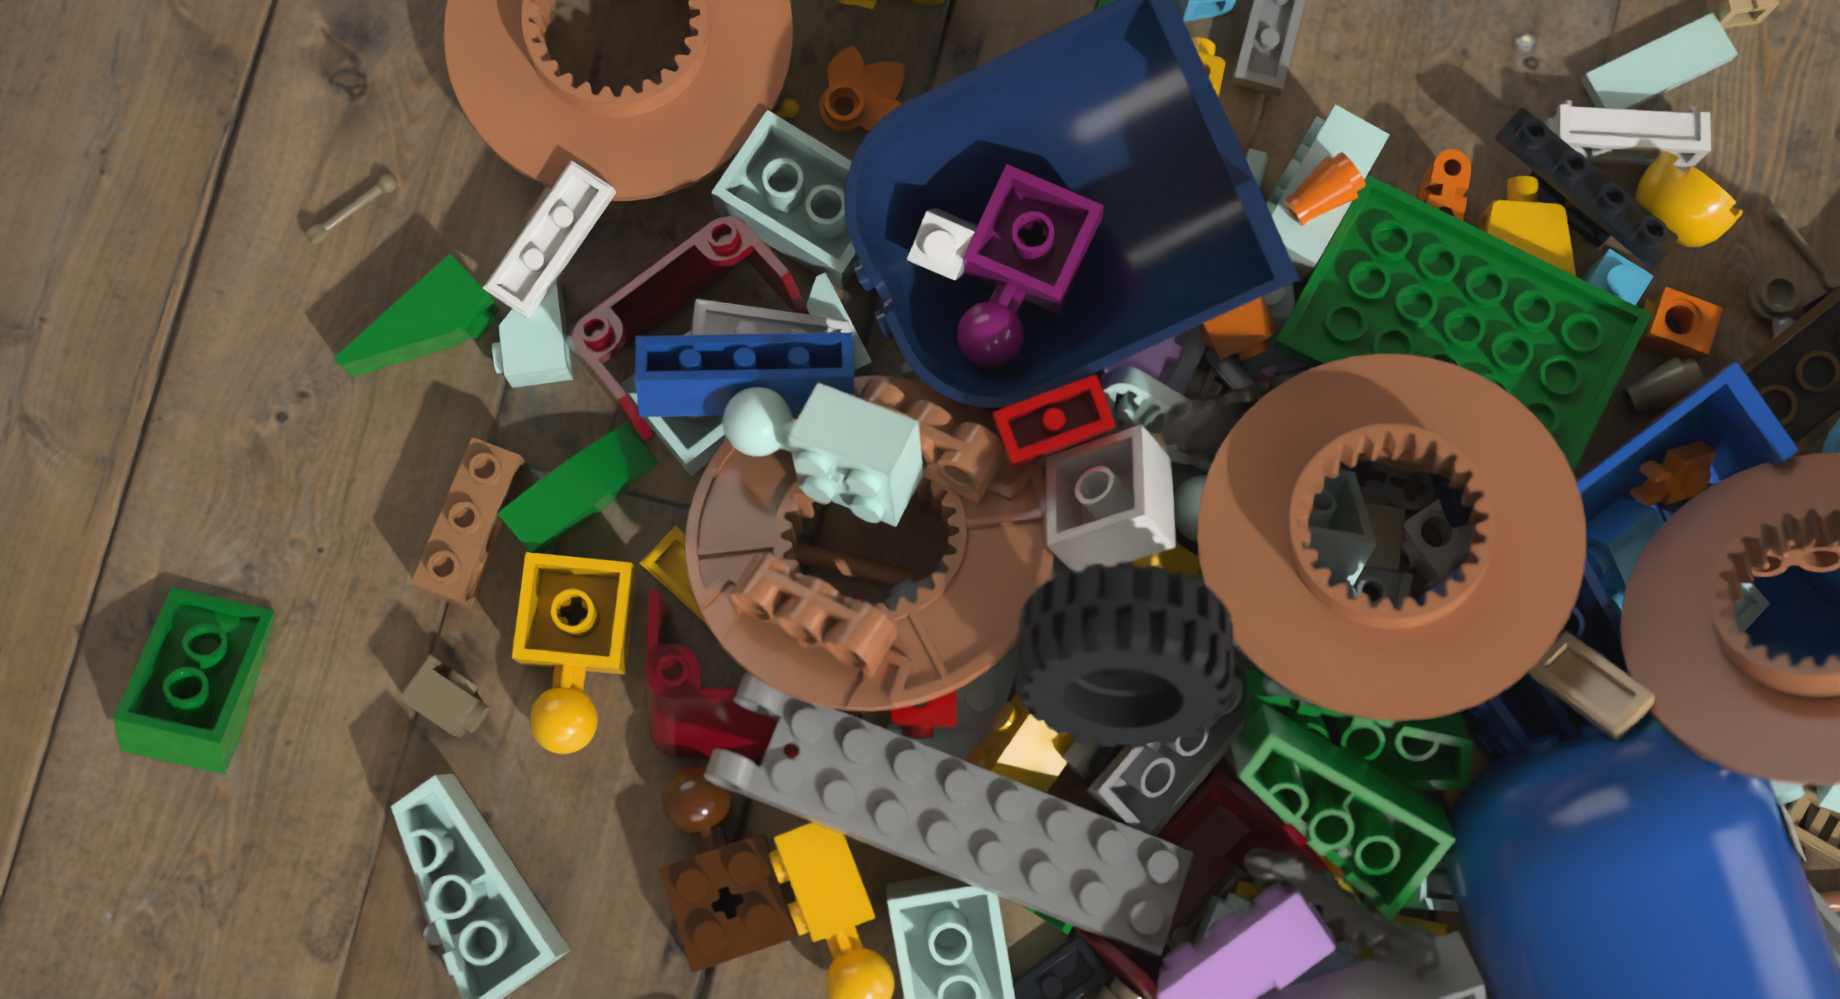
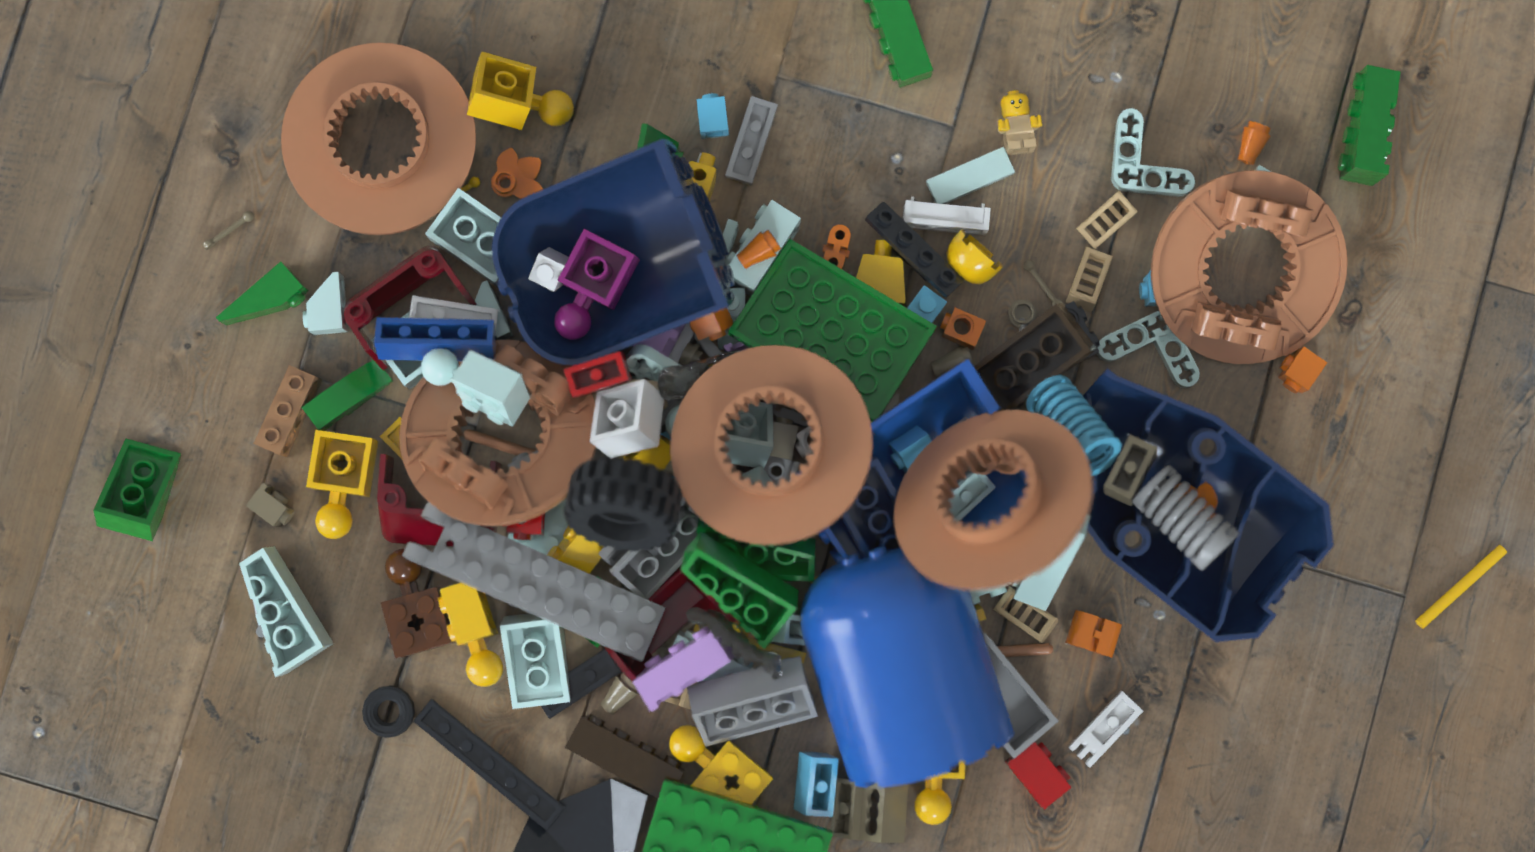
camera: 10 degrees right, 5 degrees up
white tile [483,160,617,320] -> none
tan tile [1529,630,1656,742] -> none
orange plate [1630,440,1717,506] -> none
white sticker [1780,800,1807,862] -> none

